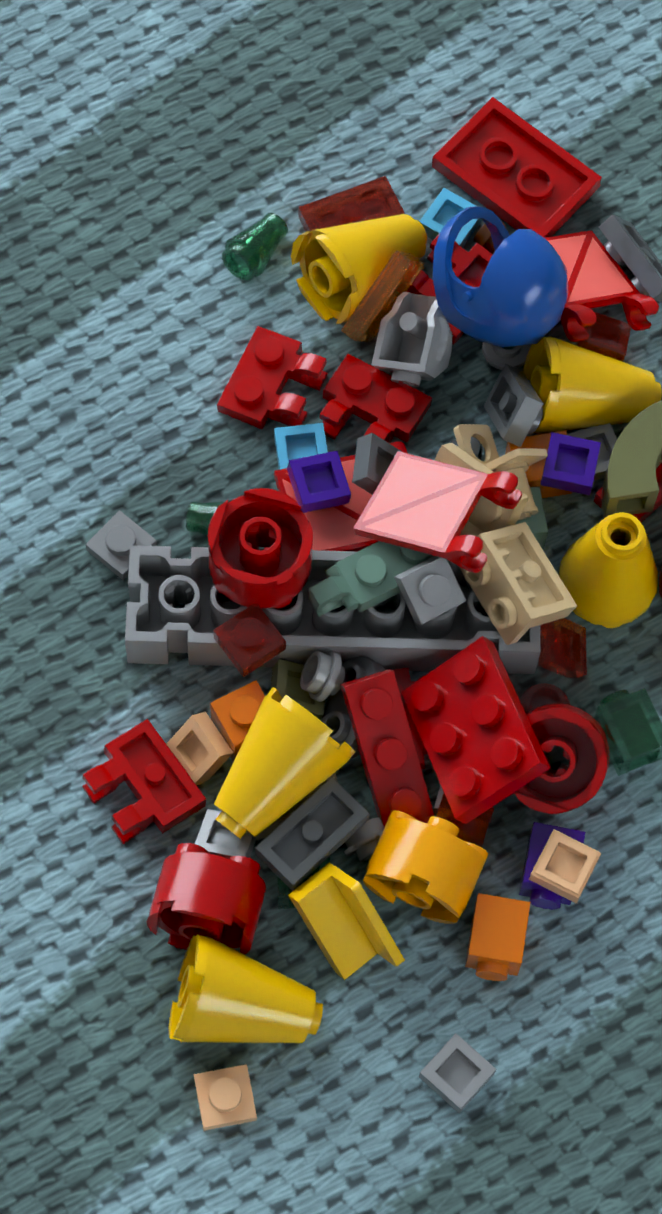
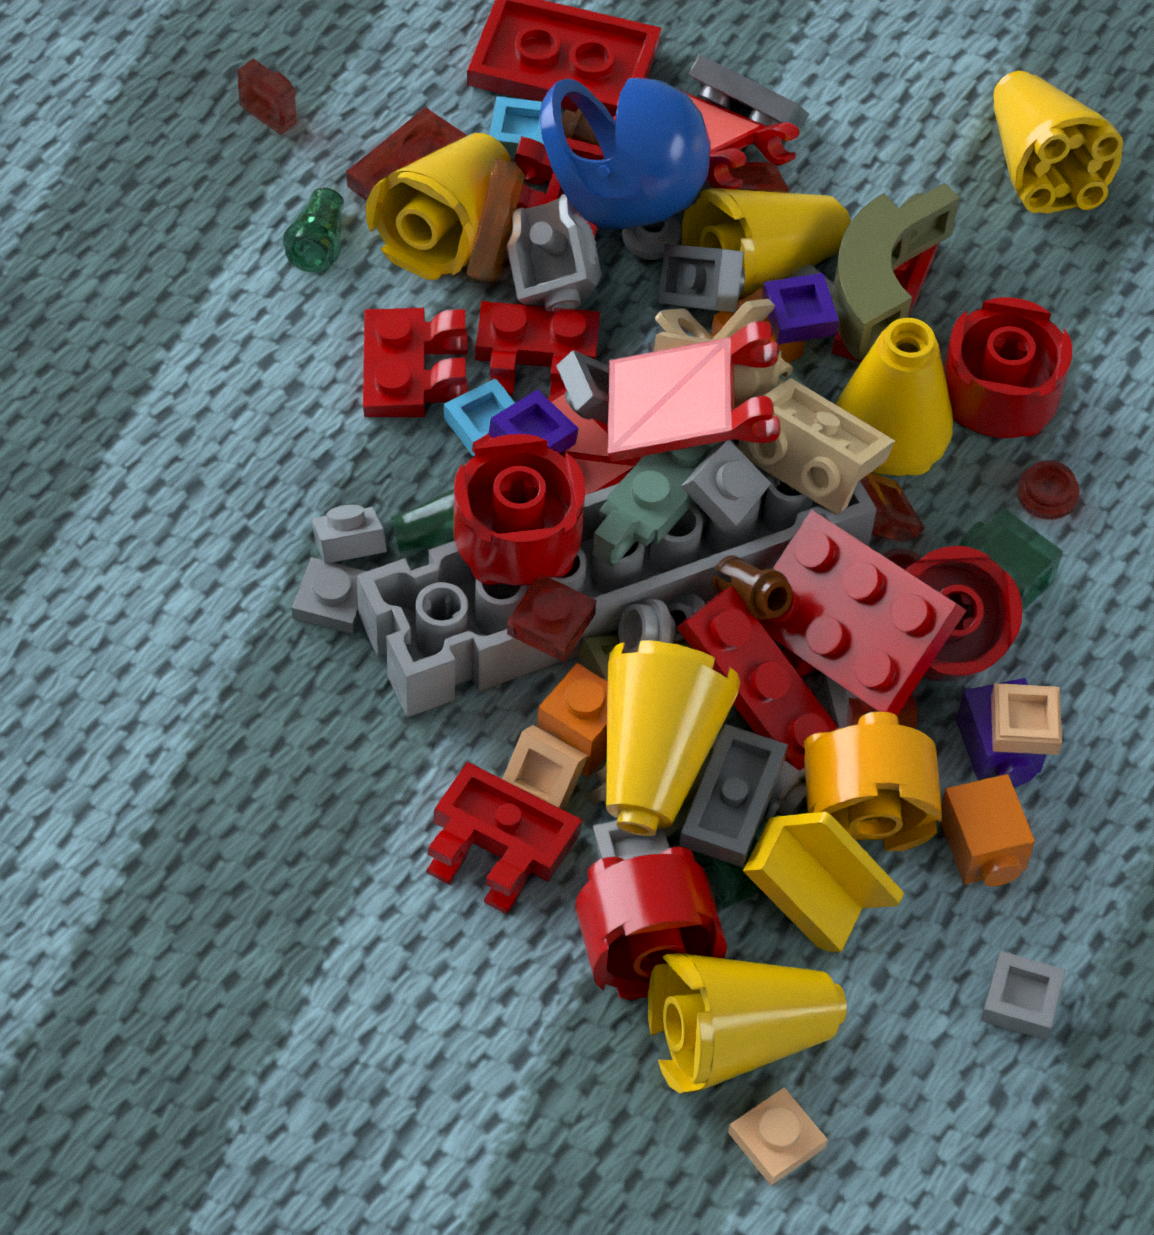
camera: 25 degrees left, 10 degrees down
none -> clear red plate [237,58,297,135]
none -> light grey plate [311,505,387,564]
none -> reddish brown pin [712,555,793,620]

